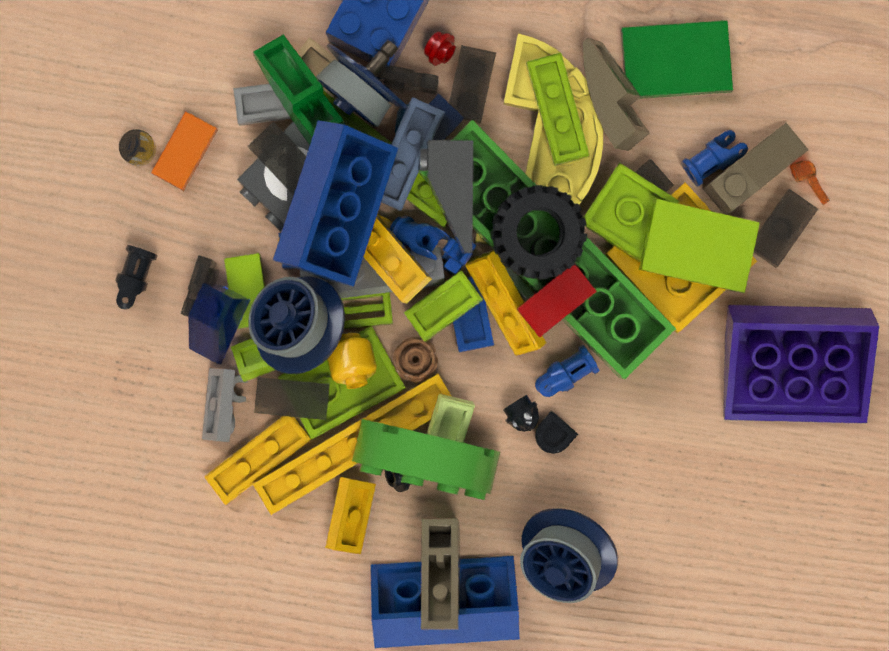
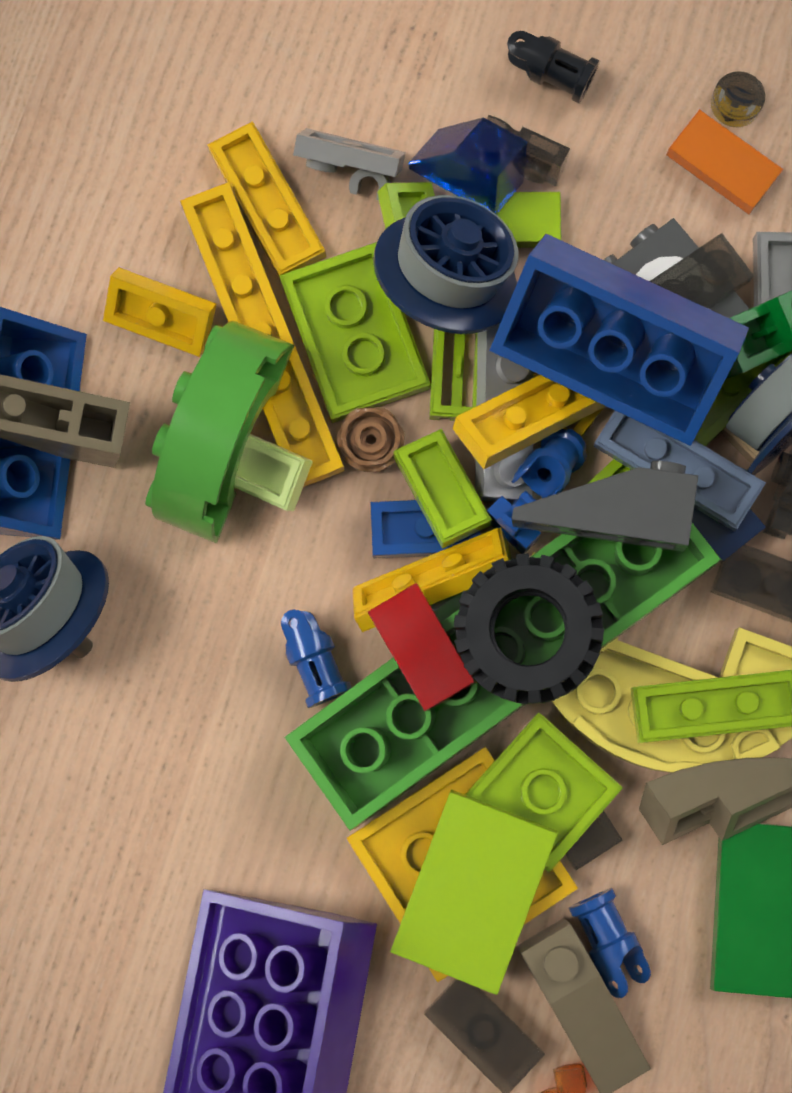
camera: 100 degrees right, 5 degrees down
clear smoke tile [254,377,330,420] -> none
yellow head [327,333,377,389] -> none
black plate [503,395,539,432] -> none
black tile [535,411,578,454] -> none

